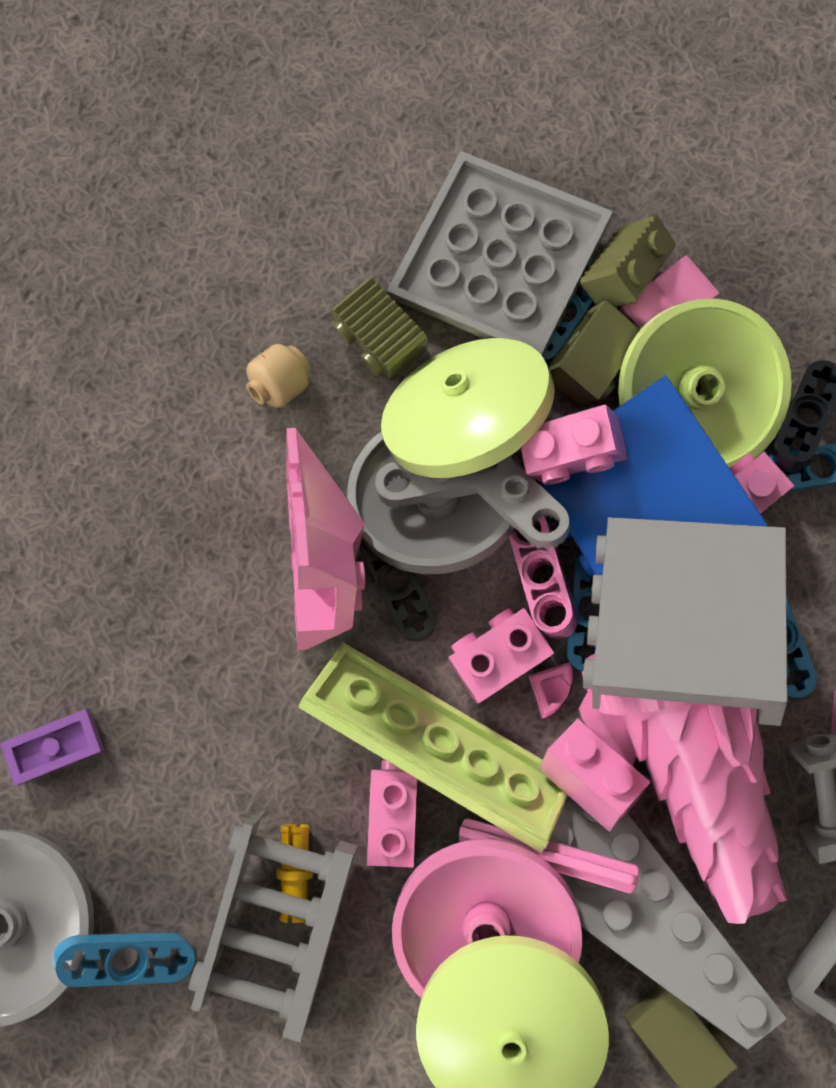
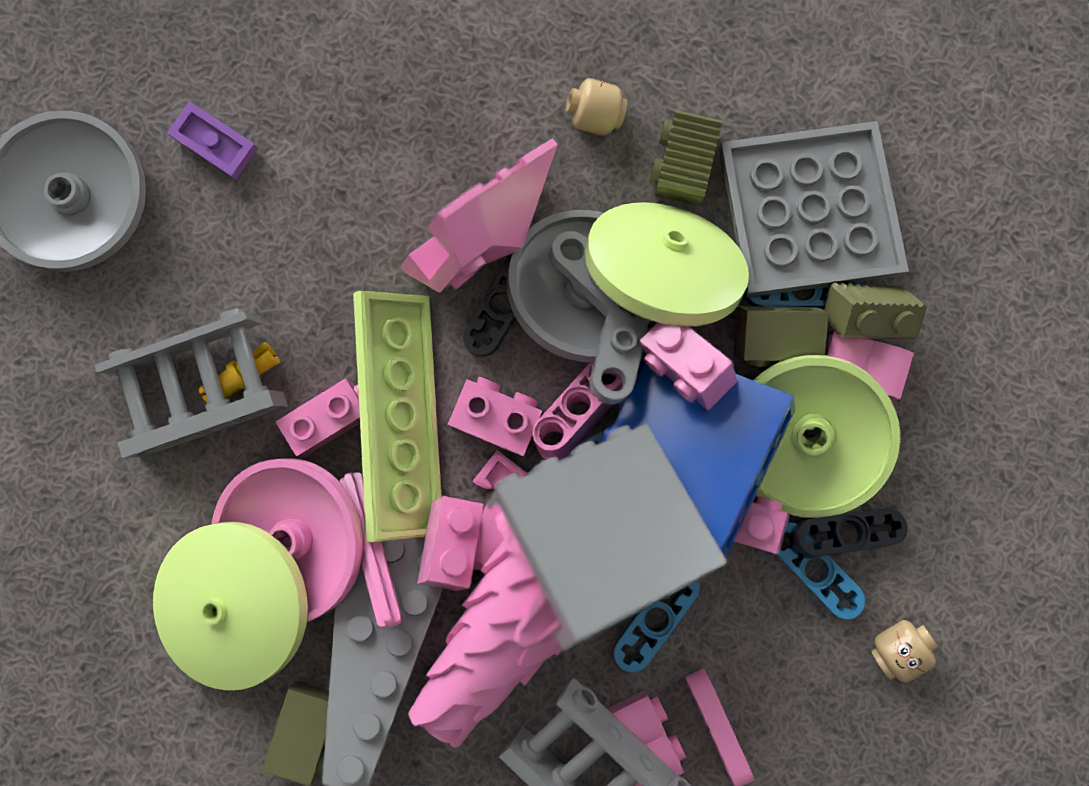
camera: 55 degrees right, 5 degrees up
dark azure beam [52,933,195,987] -> none

